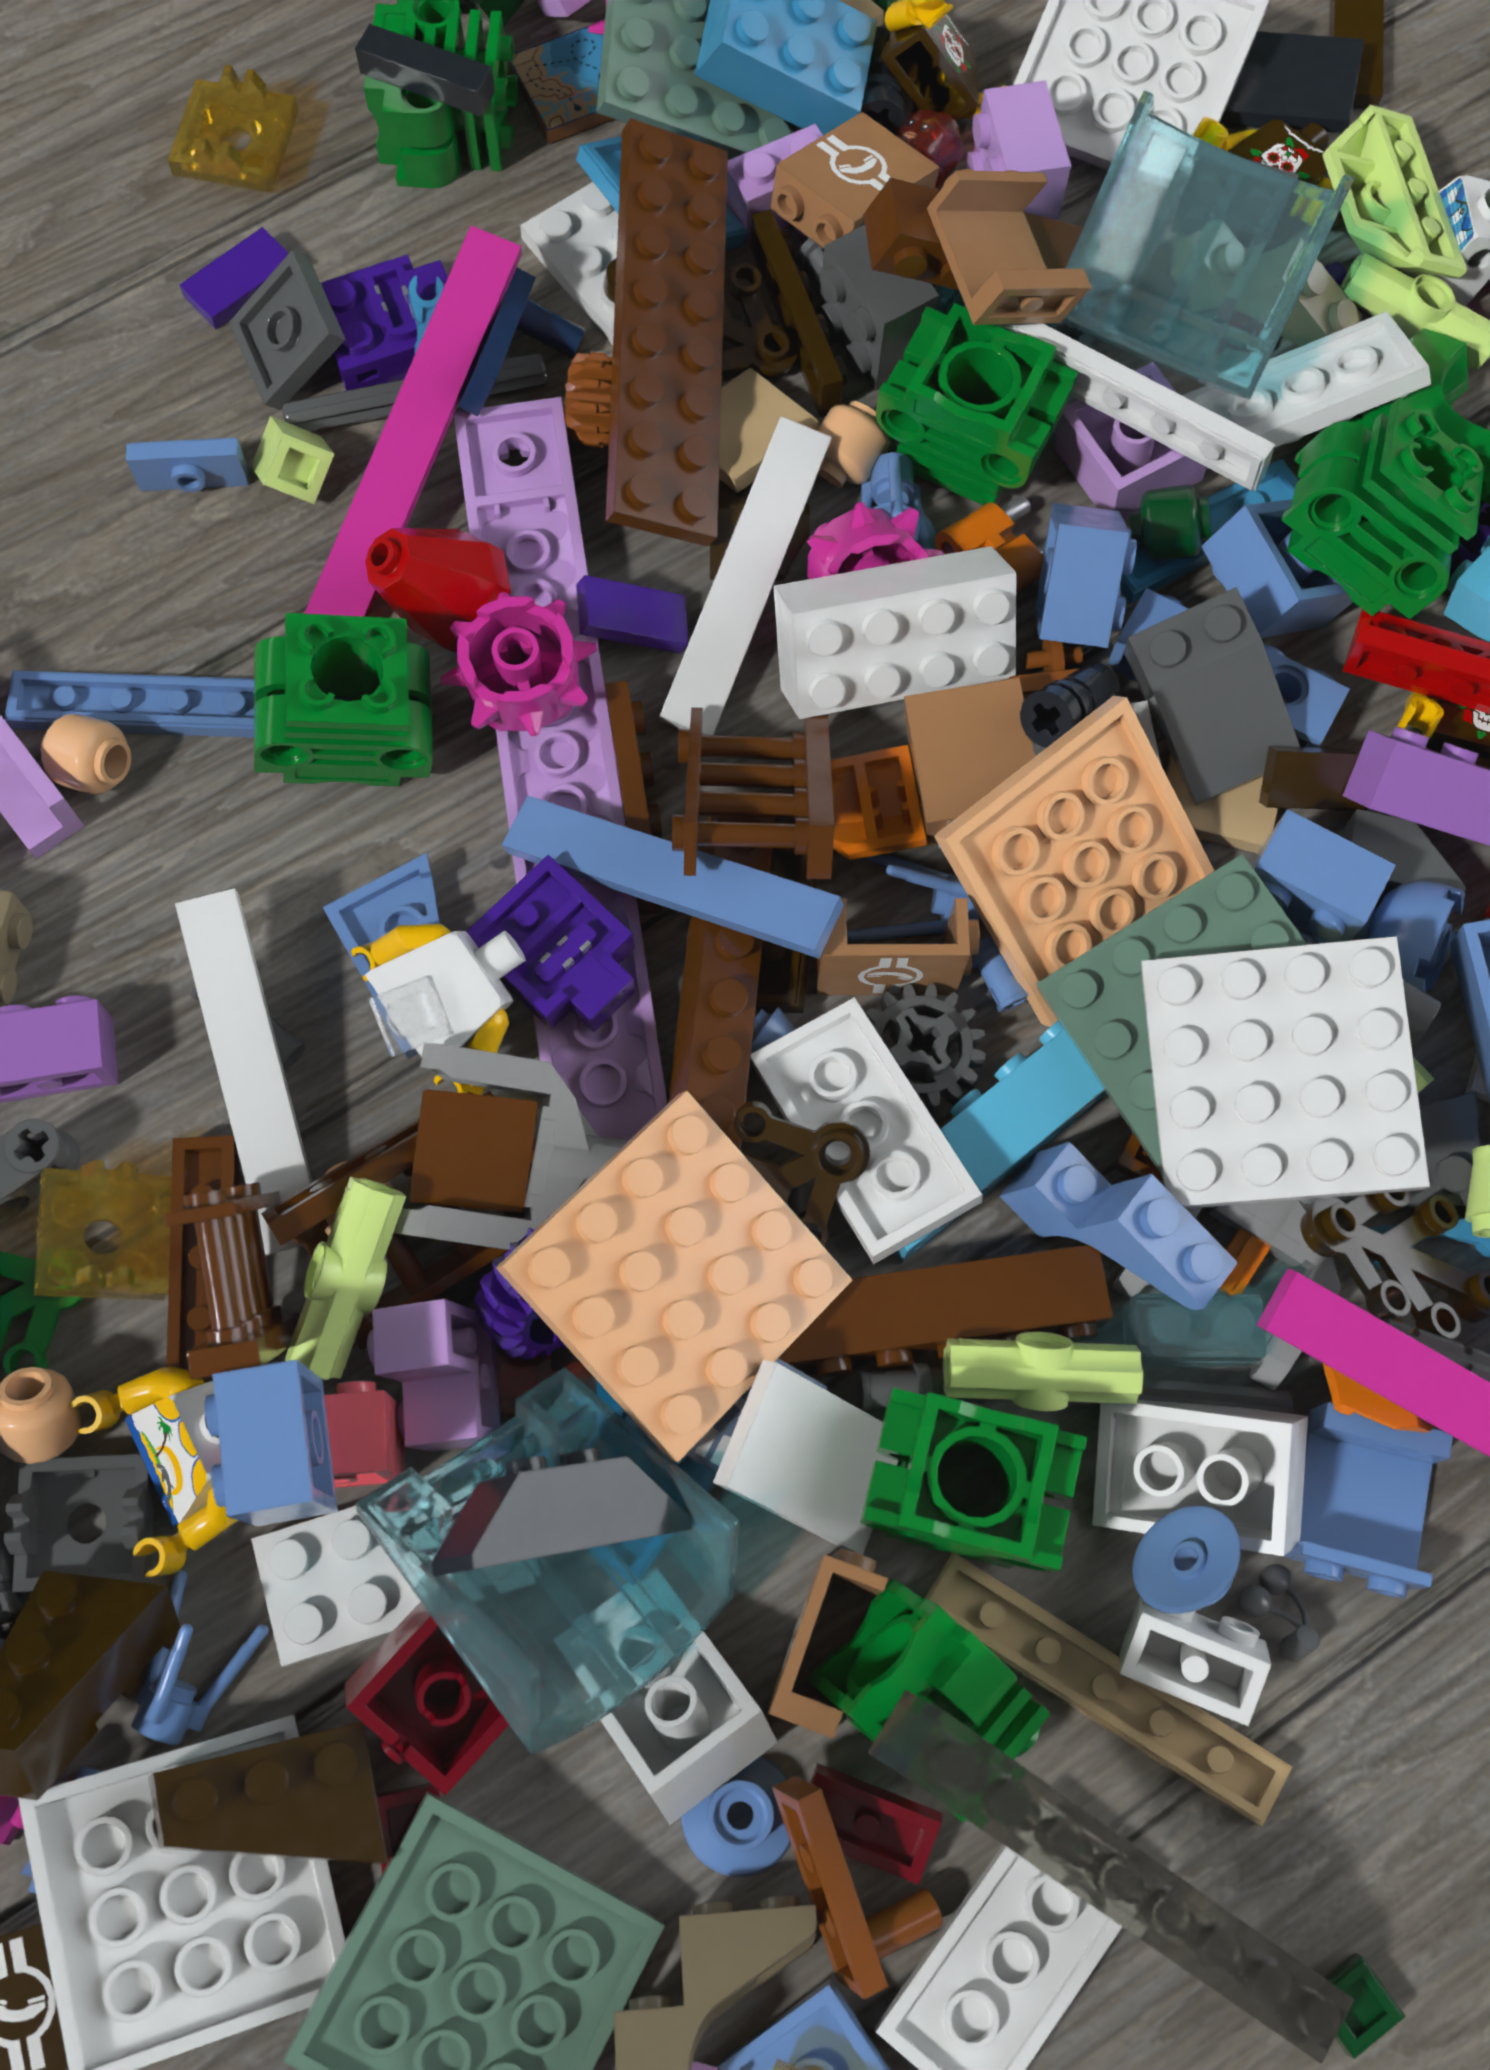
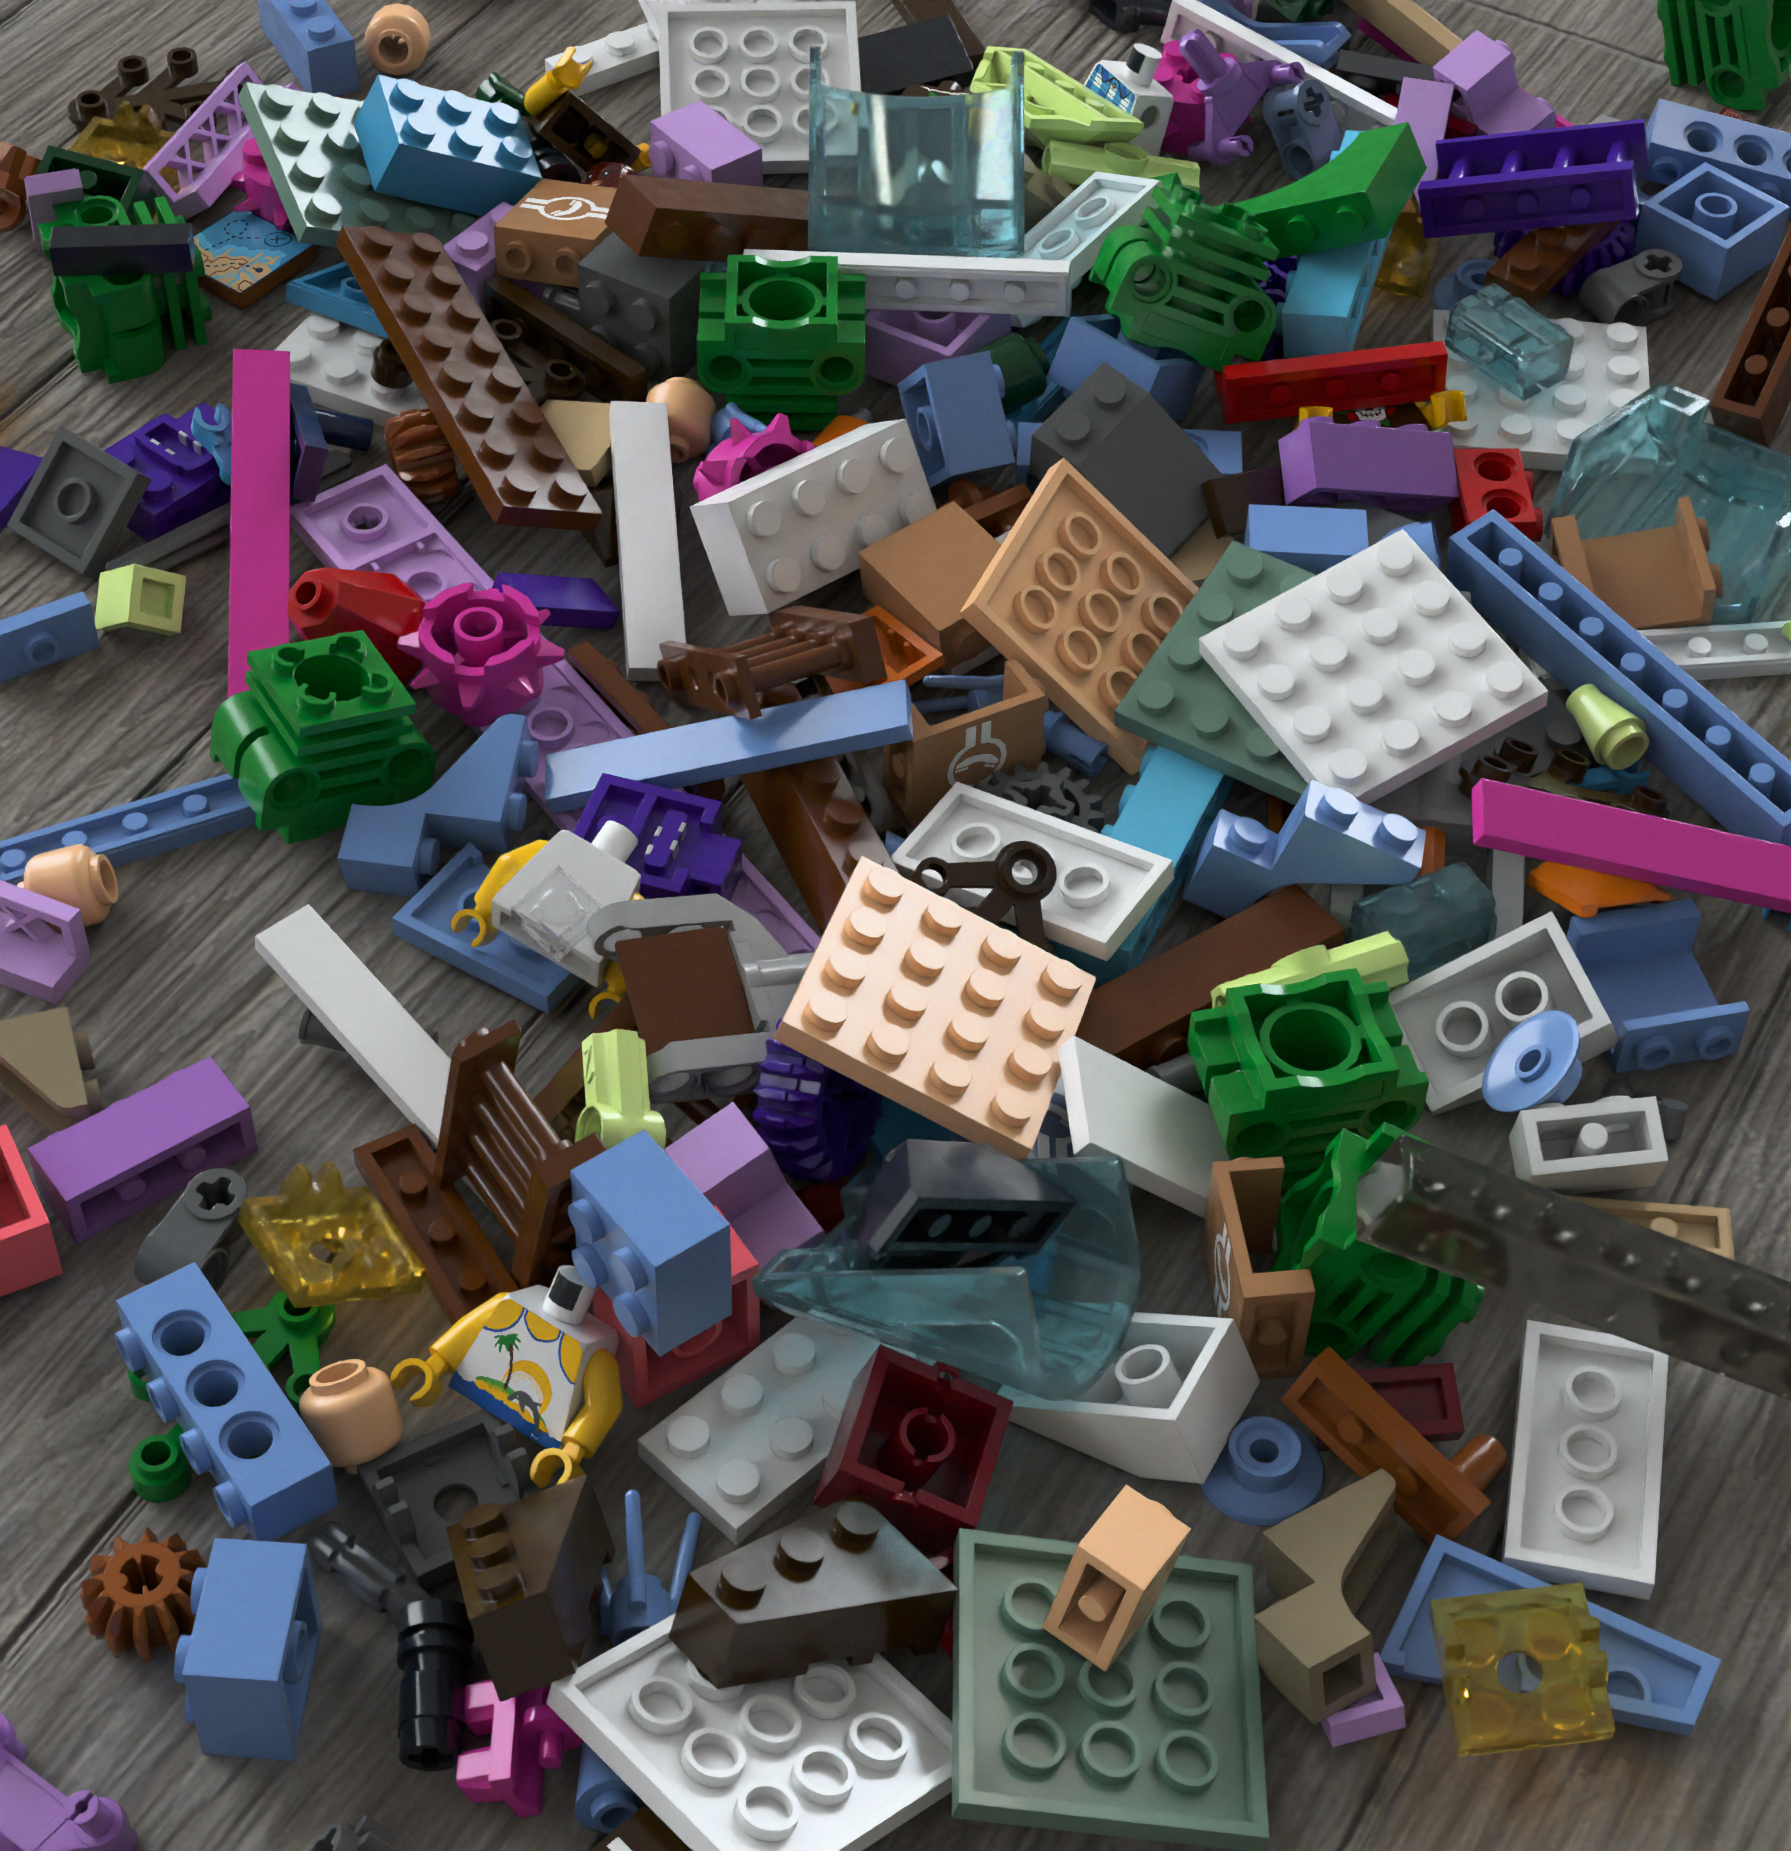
camera: 25 degrees left, 25 degrees down
medium nougat panel [927,169,1092,325] -> none
black axle [1020,663,1120,747] -> none
none -> medium blue arch [337,714,539,897]
none -> light nougat brick [1042,1484,1191,1672]

